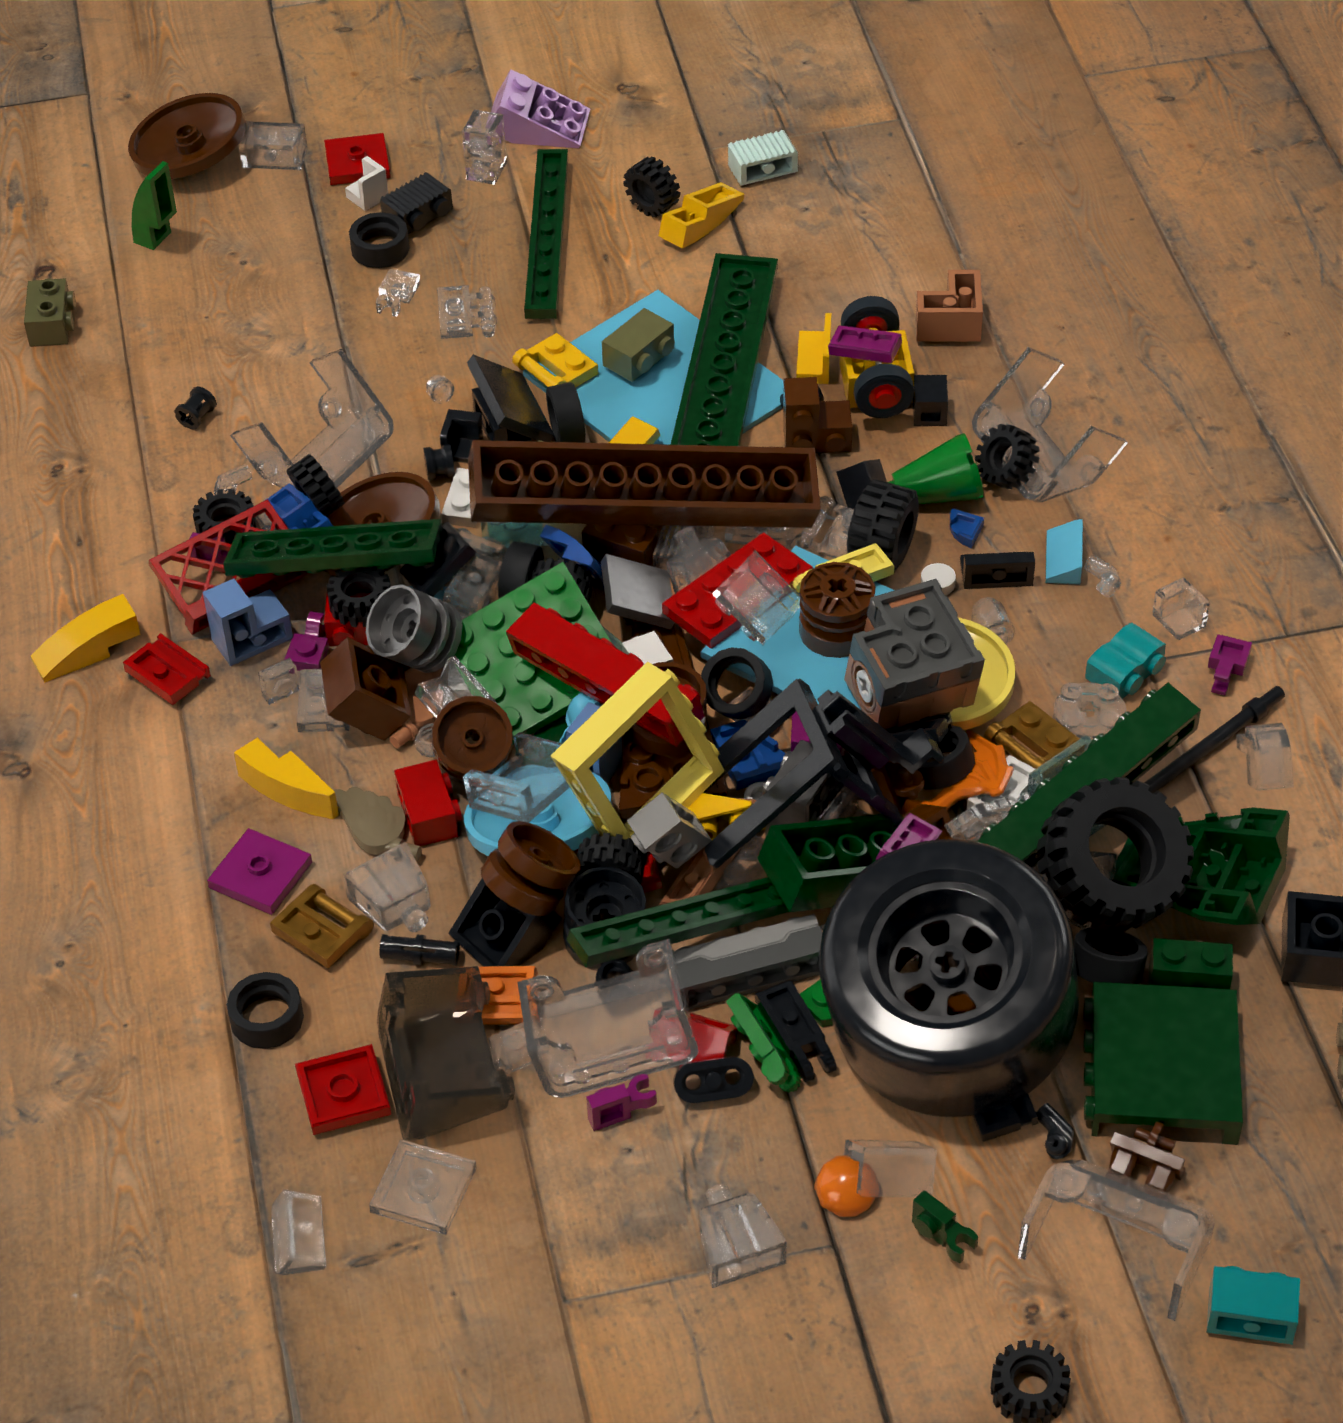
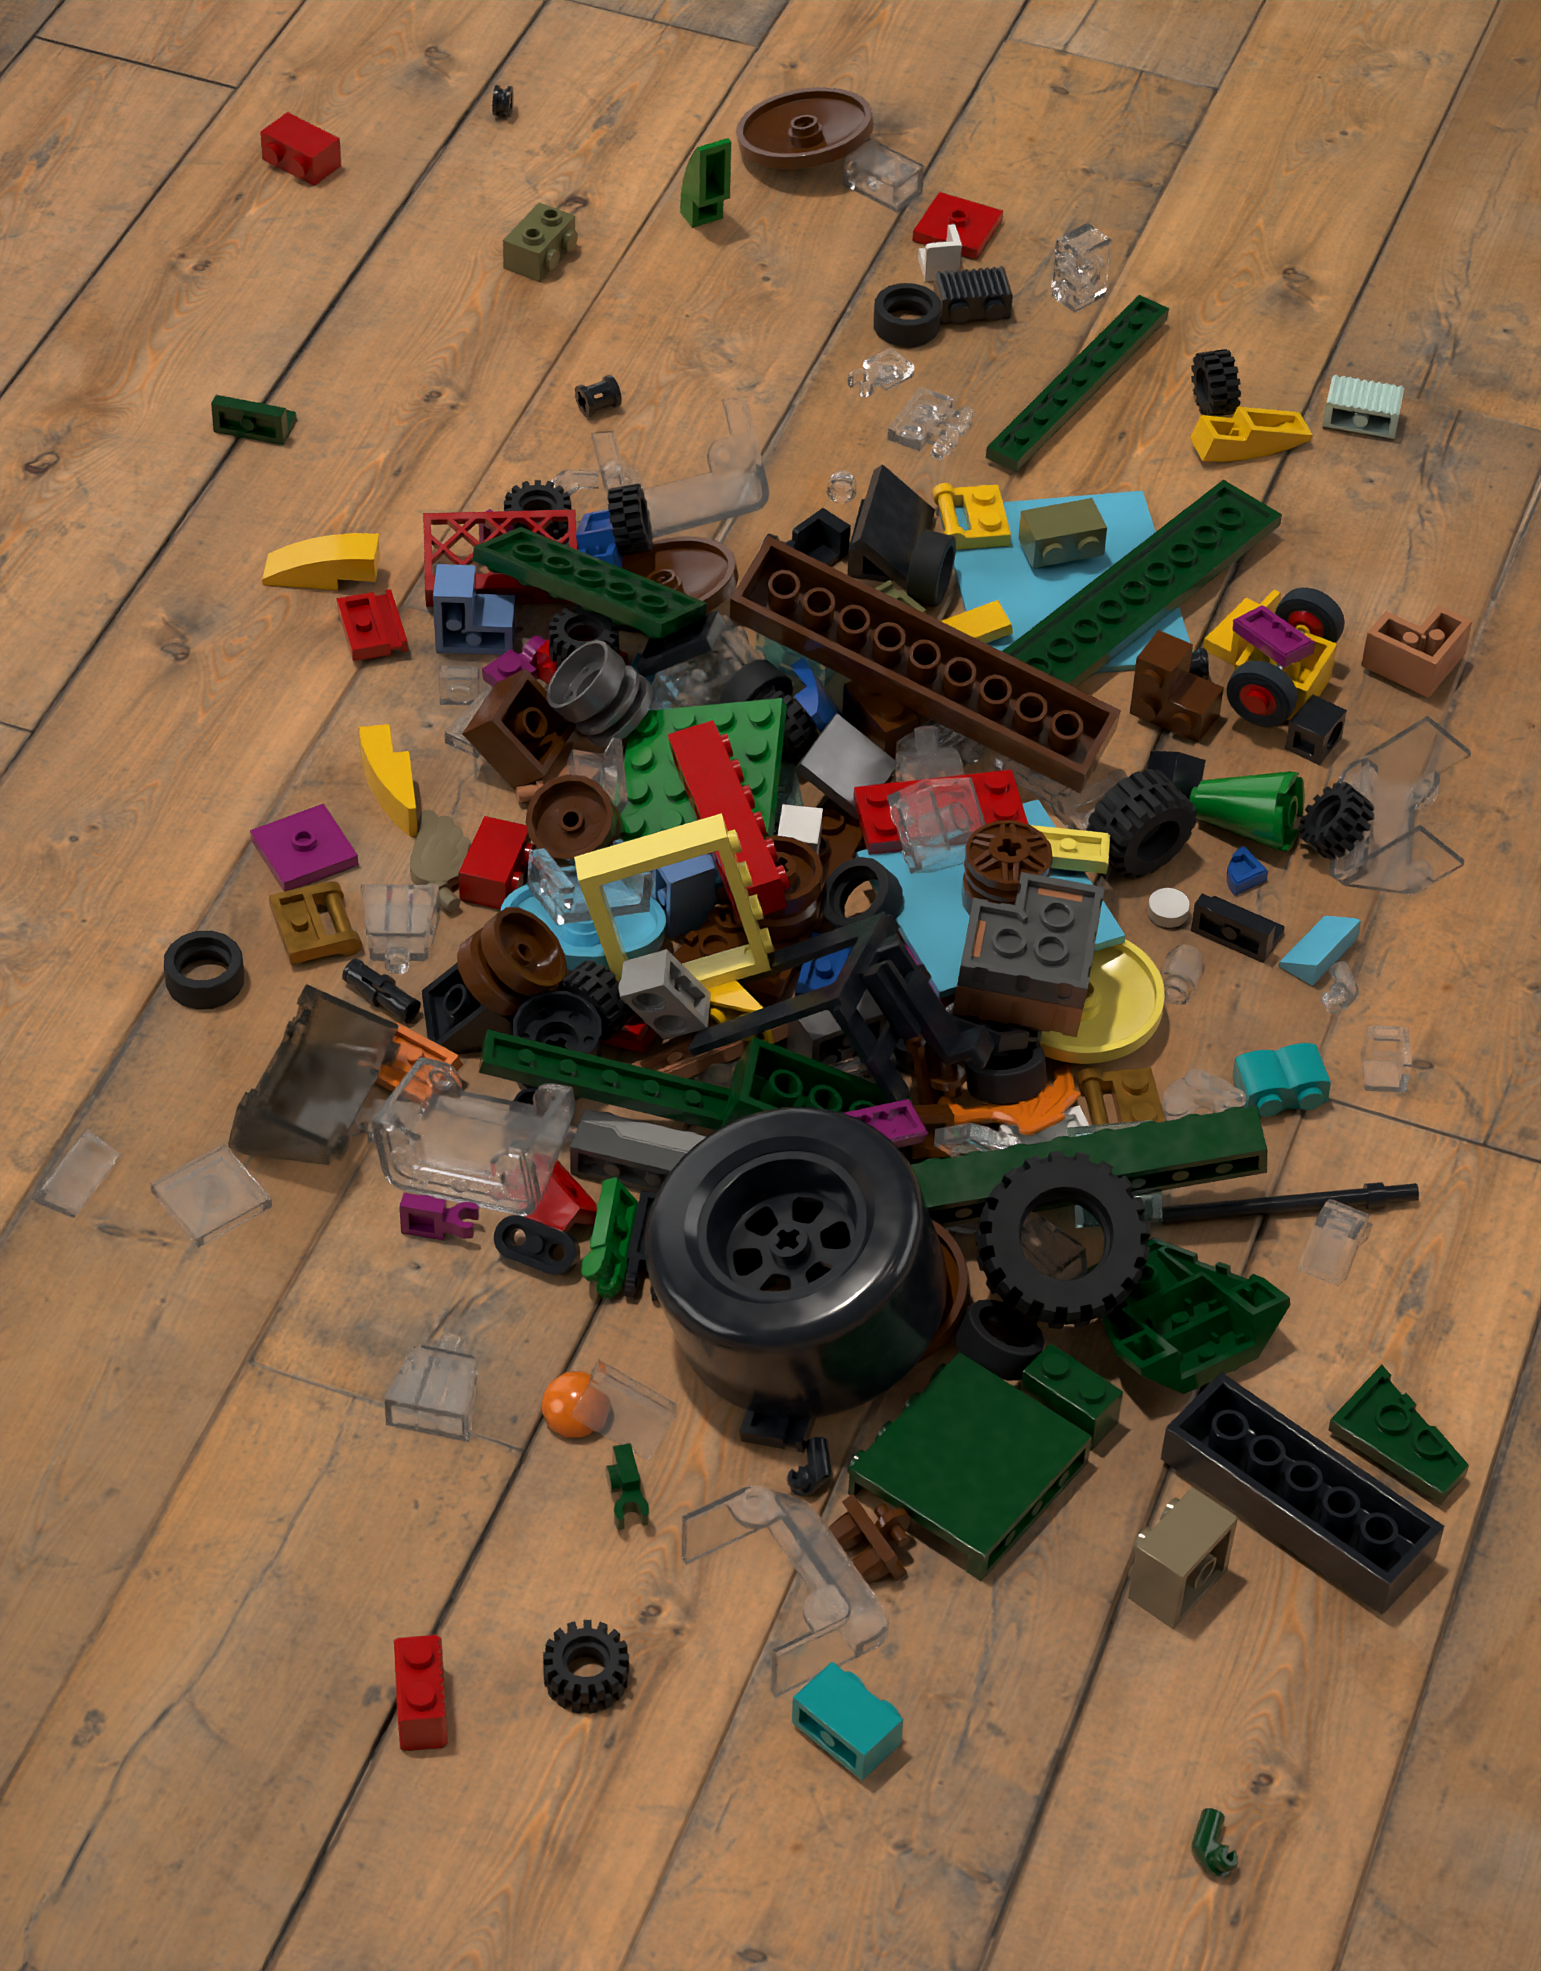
camera: 30 degrees right, 0 degrees up
red plate [295,1044,391,1135] -> none
lavender slope [486,70,590,148] -> none
magenta plate [1208,634,1252,696] -> none

